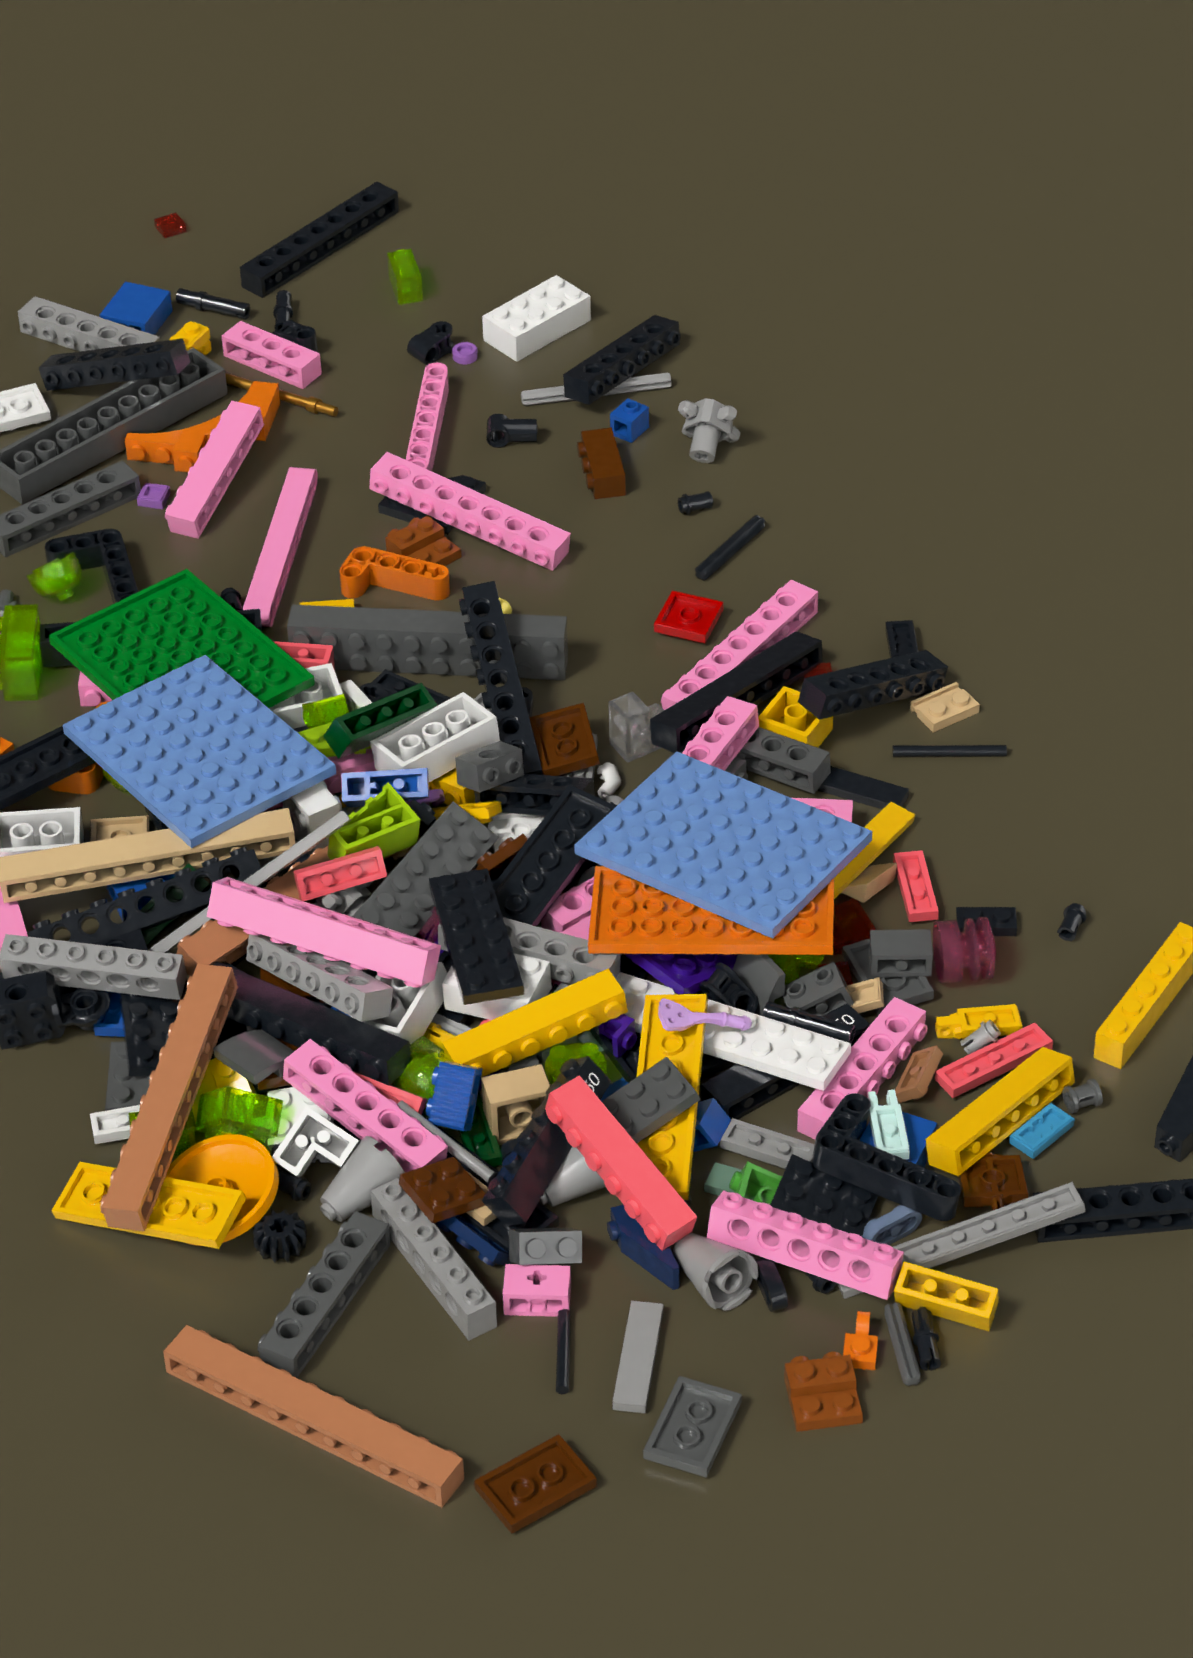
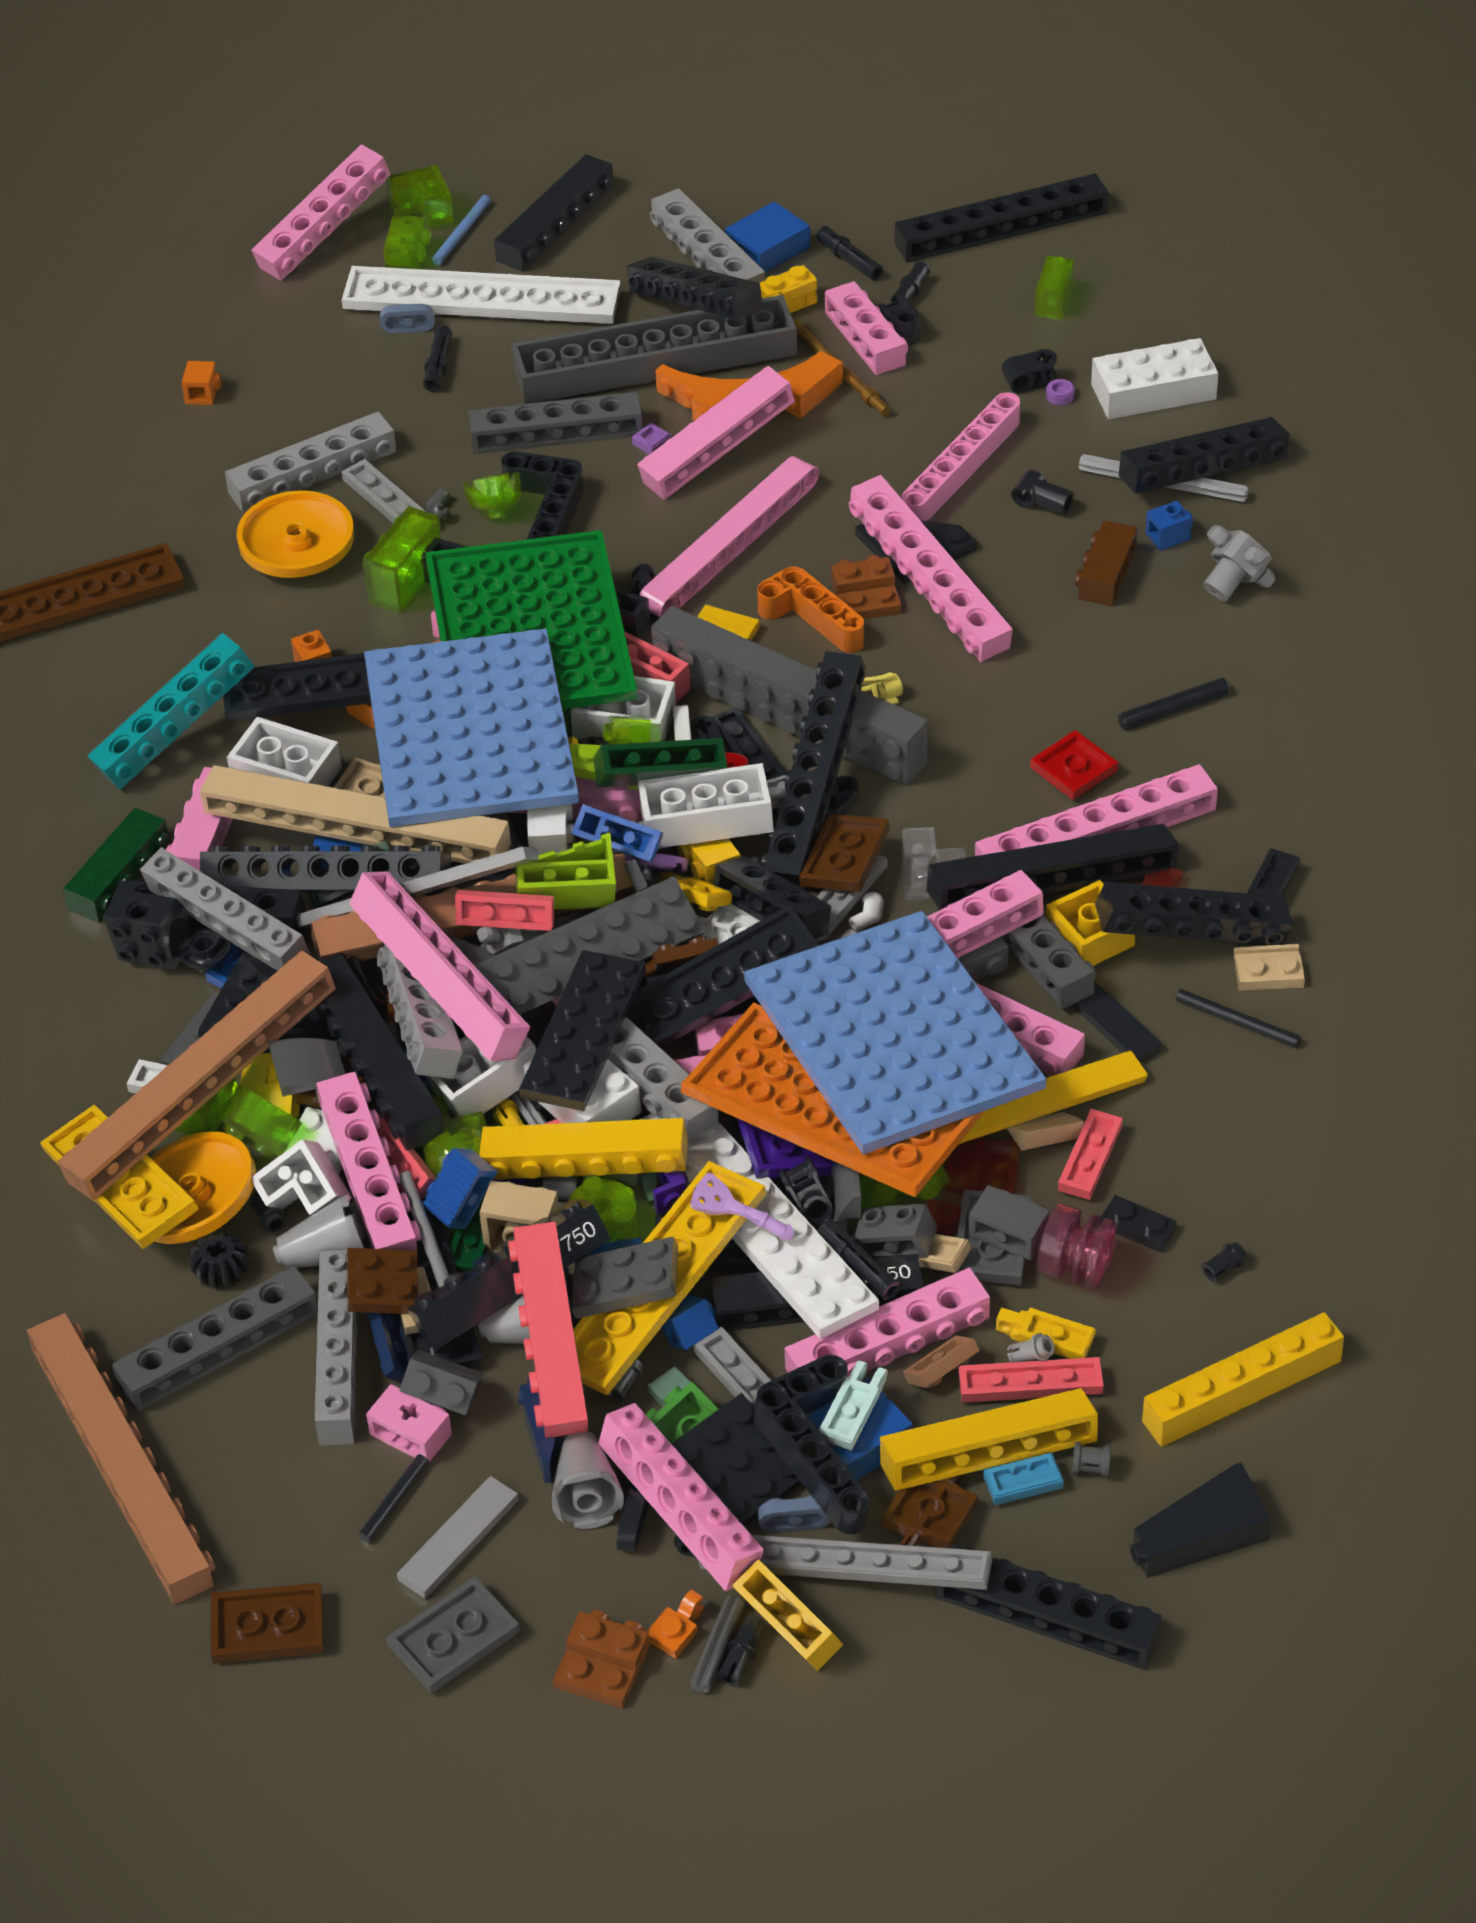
camera: 30 degrees right, 5 degrees up
clear red tile [154,212,186,238] -> none
dark grey brick [455,741,524,793] -> none
black pin [678,491,713,515] -> none

